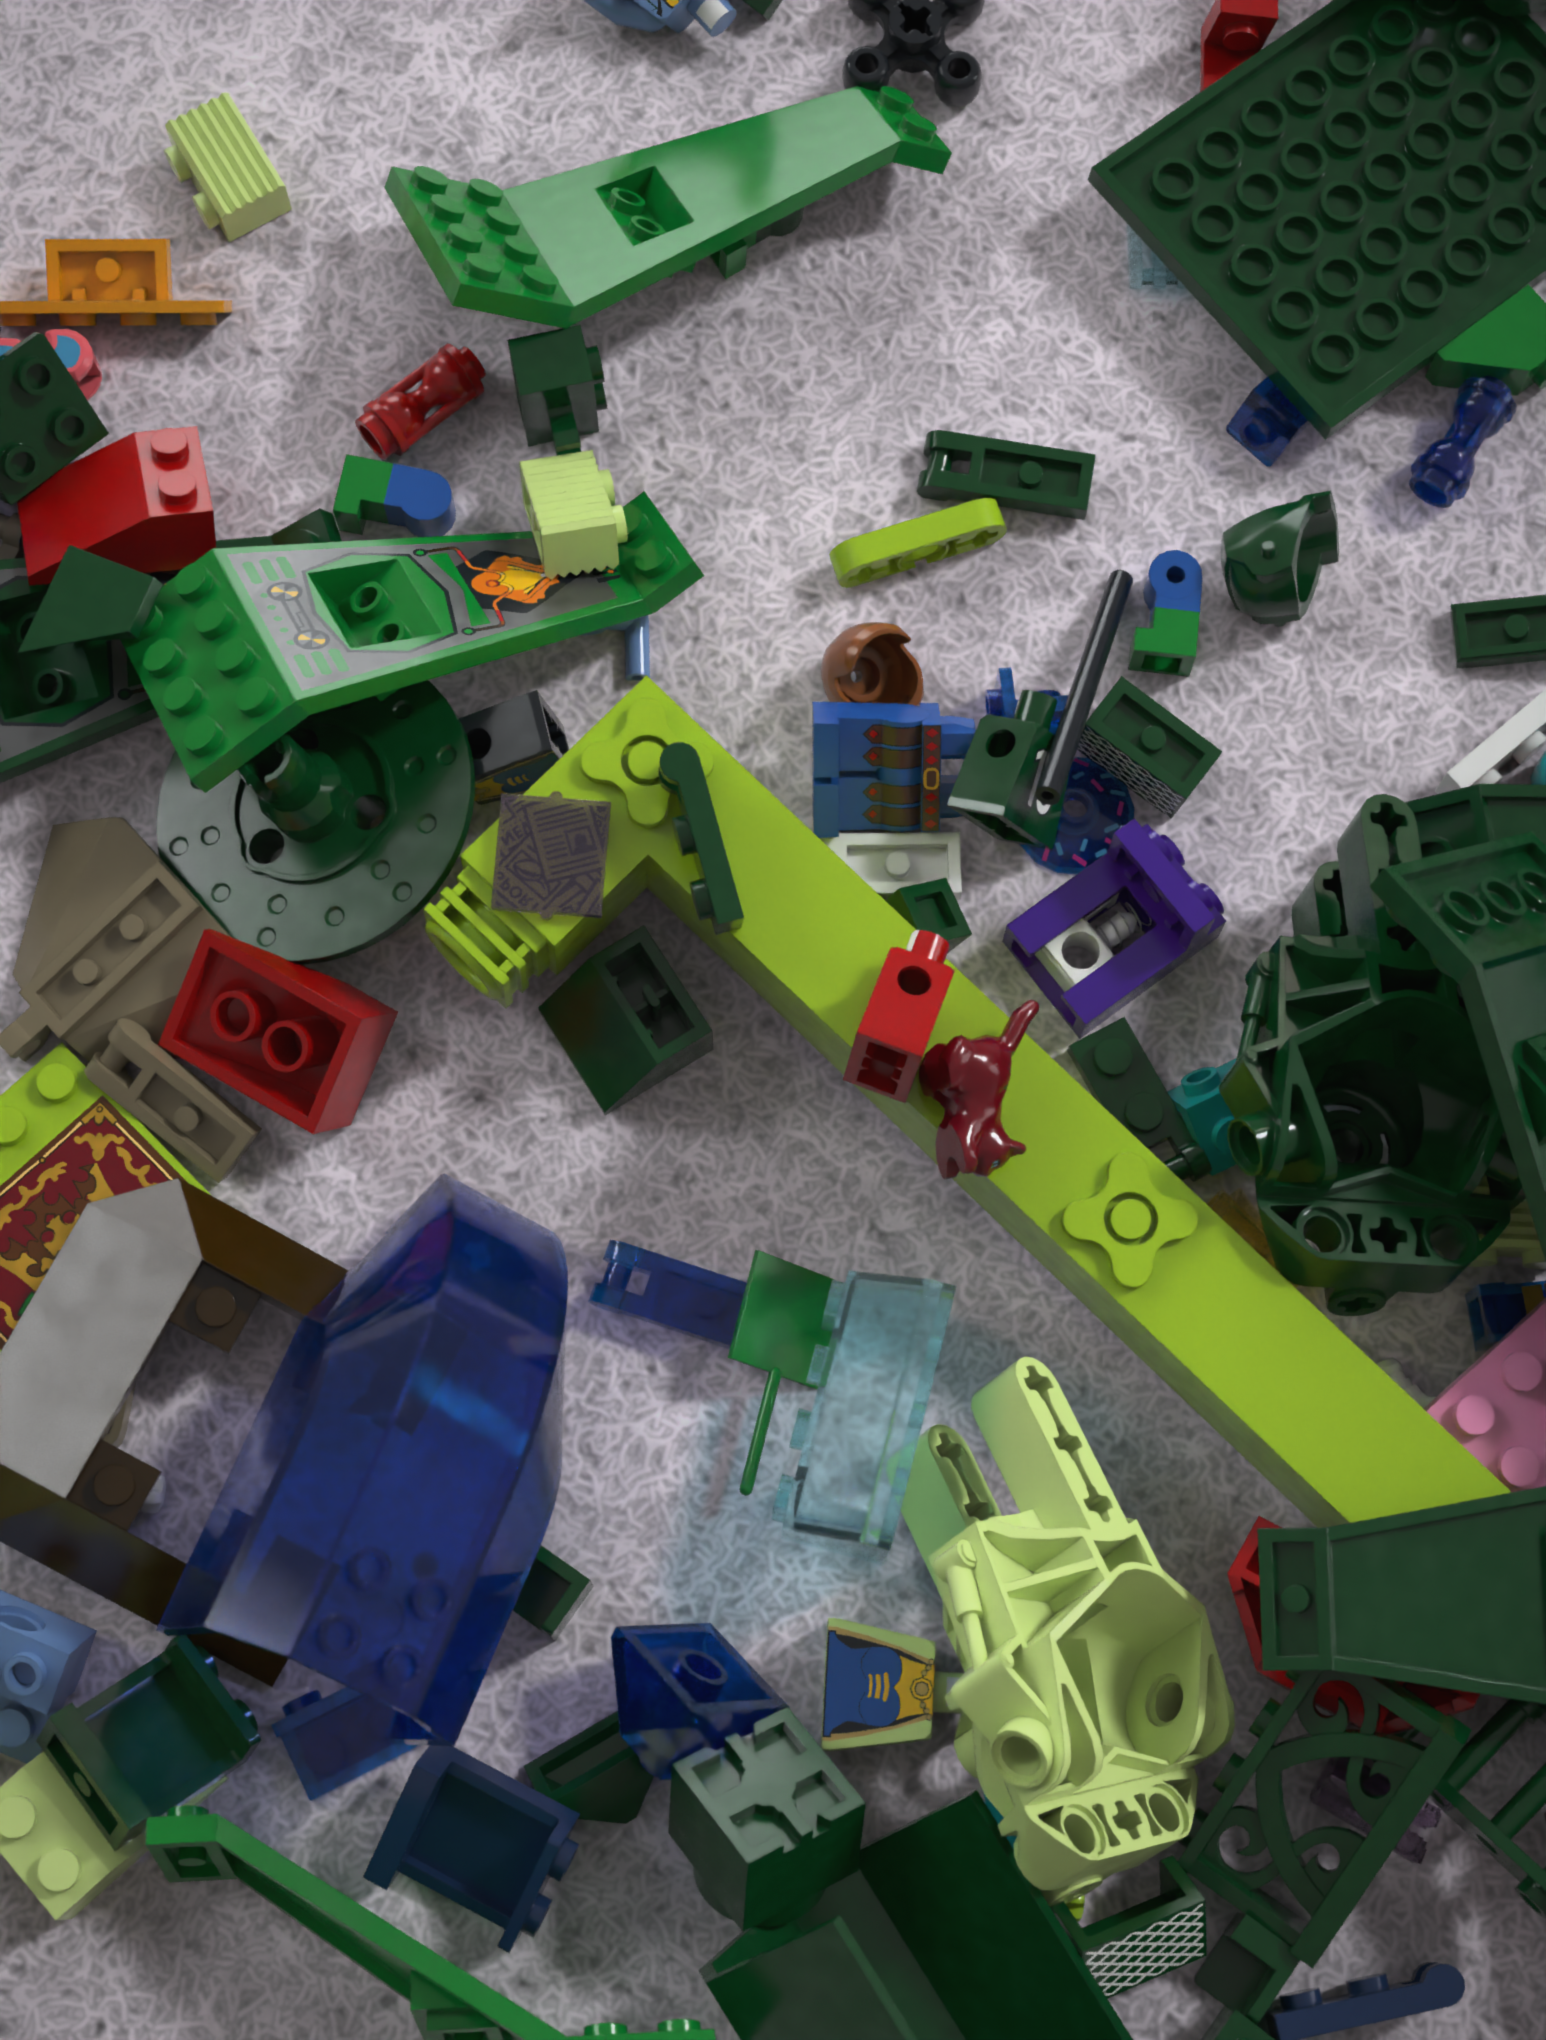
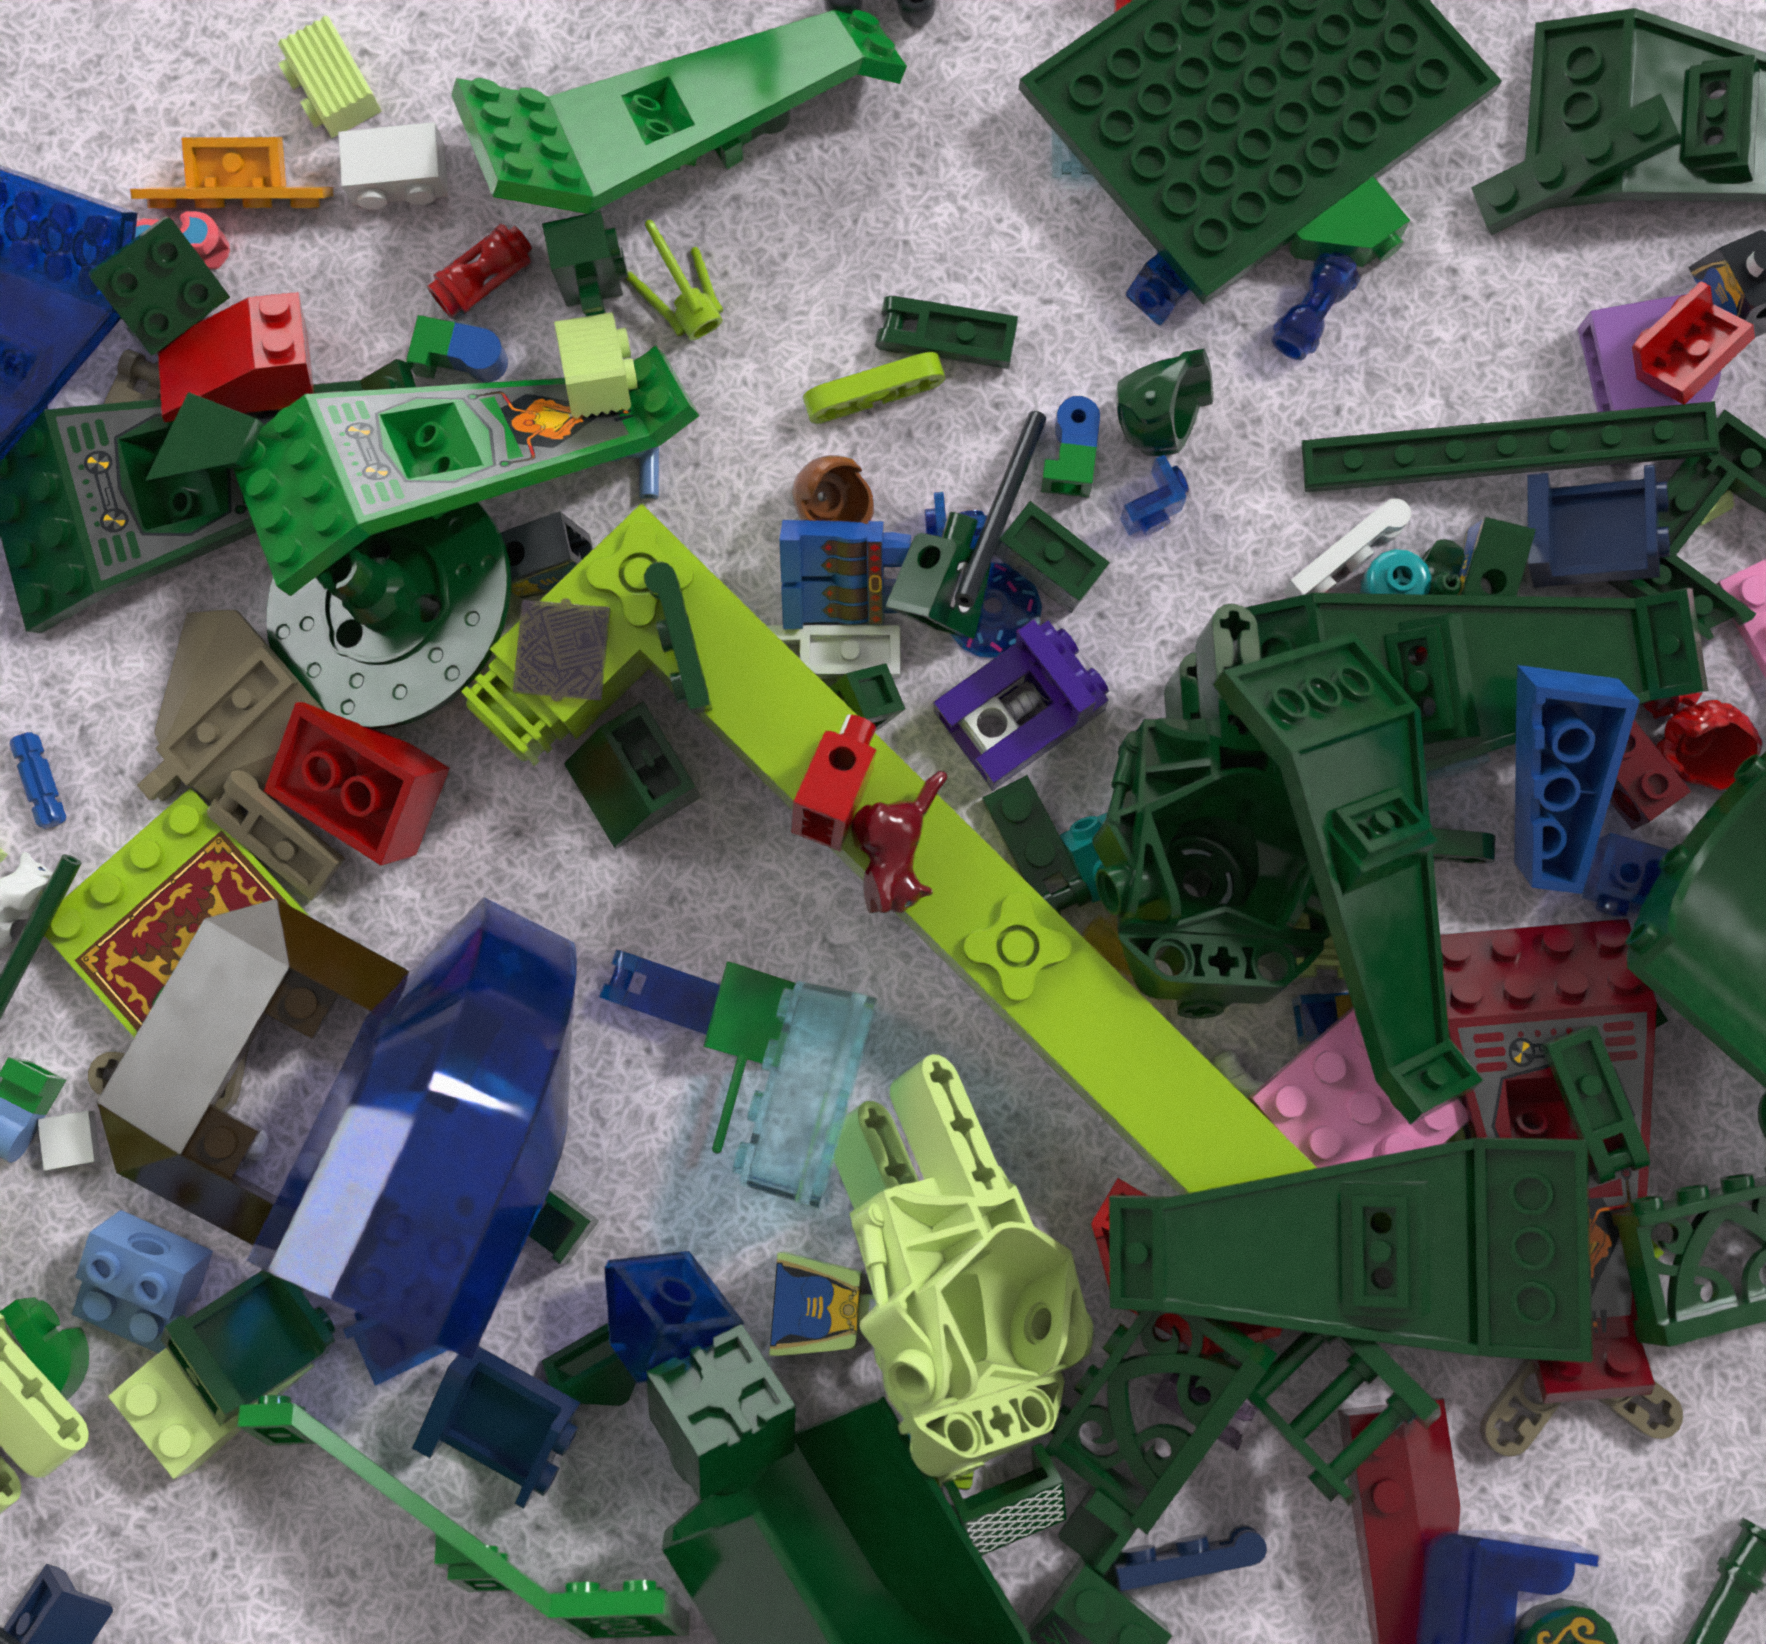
camera: 10 degrees right, 5 degrees up
none -> white brick [338,122,448,210]
none -> lime plant [625,219,724,340]
none -> clear blue bracket [1120,455,1189,536]

